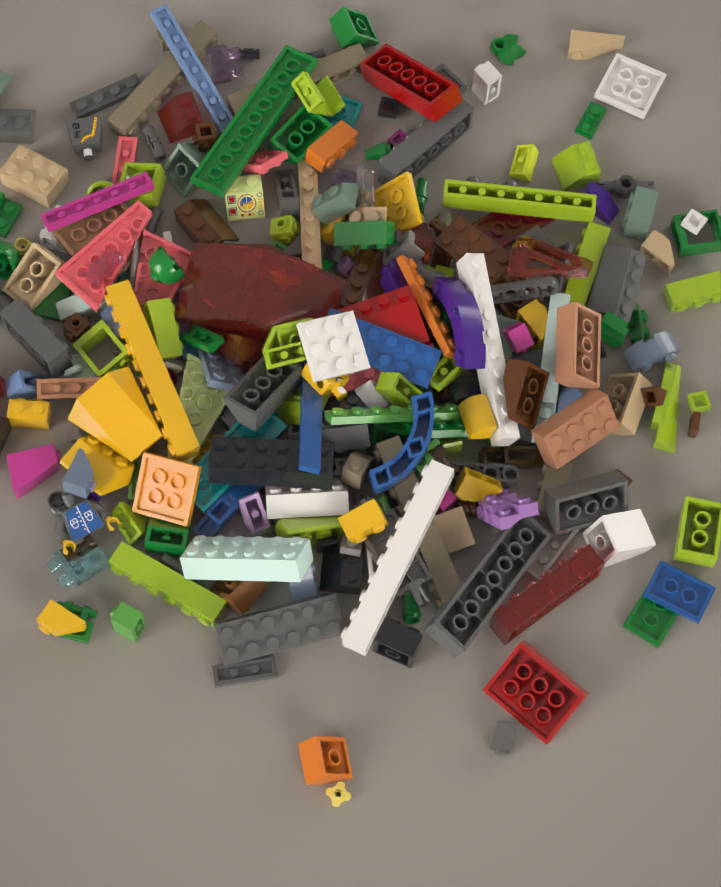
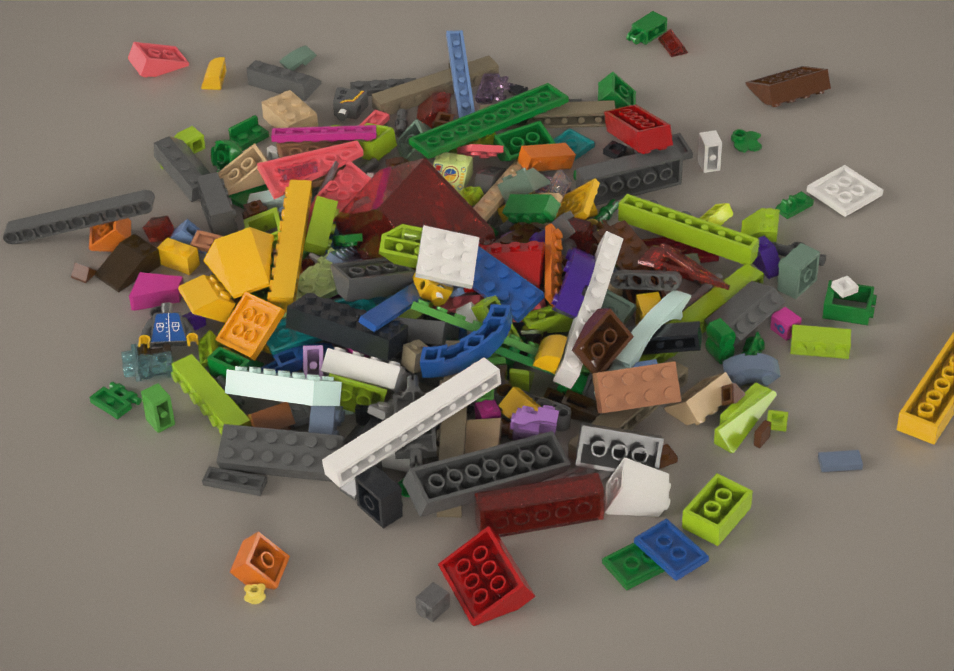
camera: 30 degrees right, 25 degrees down
yellow slope [36,599,87,636] -> none
sand blue slope [63,448,96,499] -> none
green cylinder [148,246,186,285] -> none
lime panel [291,71,346,117] -> none
yellow brick [338,499,389,544] -> none
dark pink brick [502,321,534,354] -> none
nougat slope [555,302,601,389] -> none
tan slope [567,30,625,60] -> none
tan slope [639,230,675,275] -> none
none -> dark pink brick [770,307,802,341]

